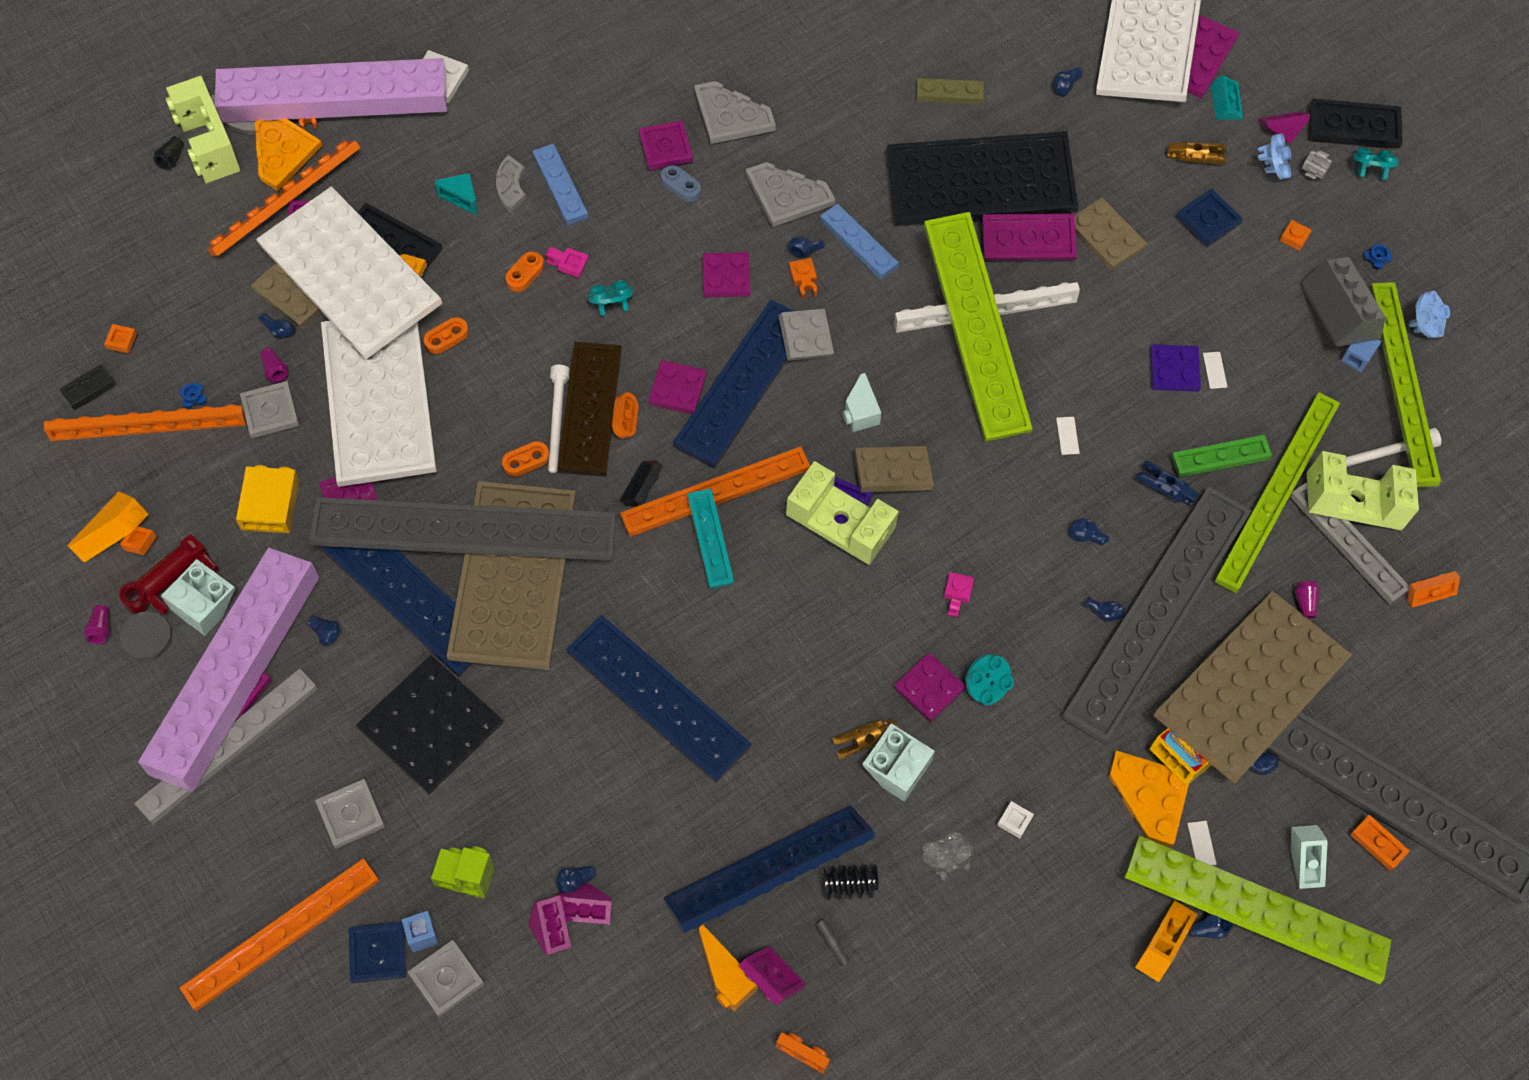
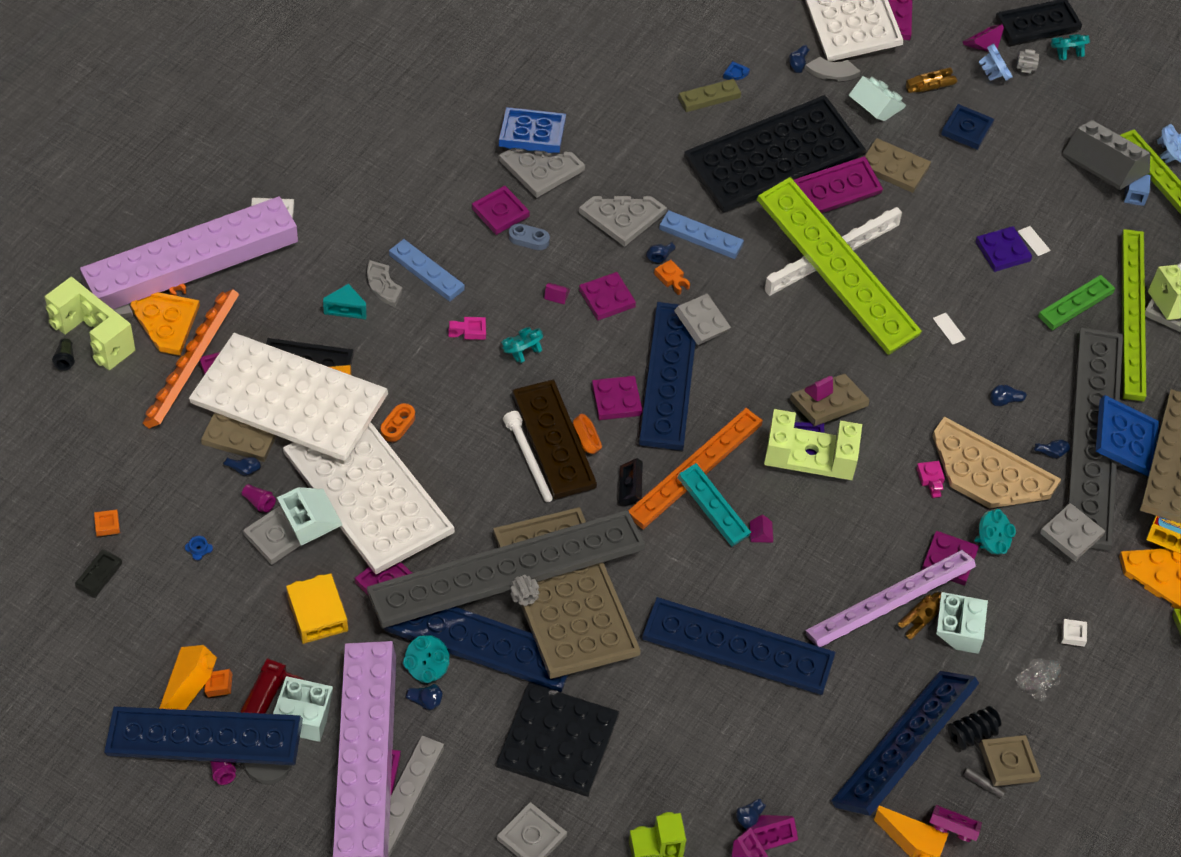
camera: 25 degrees left, 10 degrees down
orange plate [44,404,246,441] -> none
orange plate [502,442,549,477] -> none
orange plate [505,252,544,292] -> none
light aqua slope [842,373,881,432] -> none
dark blue hinge [1136,460,1199,506] -> none
teal slope [1211,75,1243,120] -> none
orange plate [1279,220,1312,251] -> none
blue plate [1364,244,1392,269] -> none
none -> dark blue plate [104,706,303,765]
none -> light aqua slope [277,487,342,546]
none -> teal plate [403,635,449,683]
none -> blue plate [499,107,566,153]
none -> light grey gear [510,575,540,606]
none -> magenta slope [544,283,570,305]
none -> blue tile [723,61,750,80]
none -> magenta slope [750,514,773,543]
none -> magenta slope [804,376,833,402]
none -> light grey tile [805,57,861,82]
none -> lavender plate [806,550,976,647]
none -> light aqua slope [849,76,906,121]
none -> tan plate [933,417,1061,508]
none -> dark tan plate [979,735,1041,786]
none -> light grey plate [1040,503,1105,561]
none -> blue plate [1096,395,1159,476]

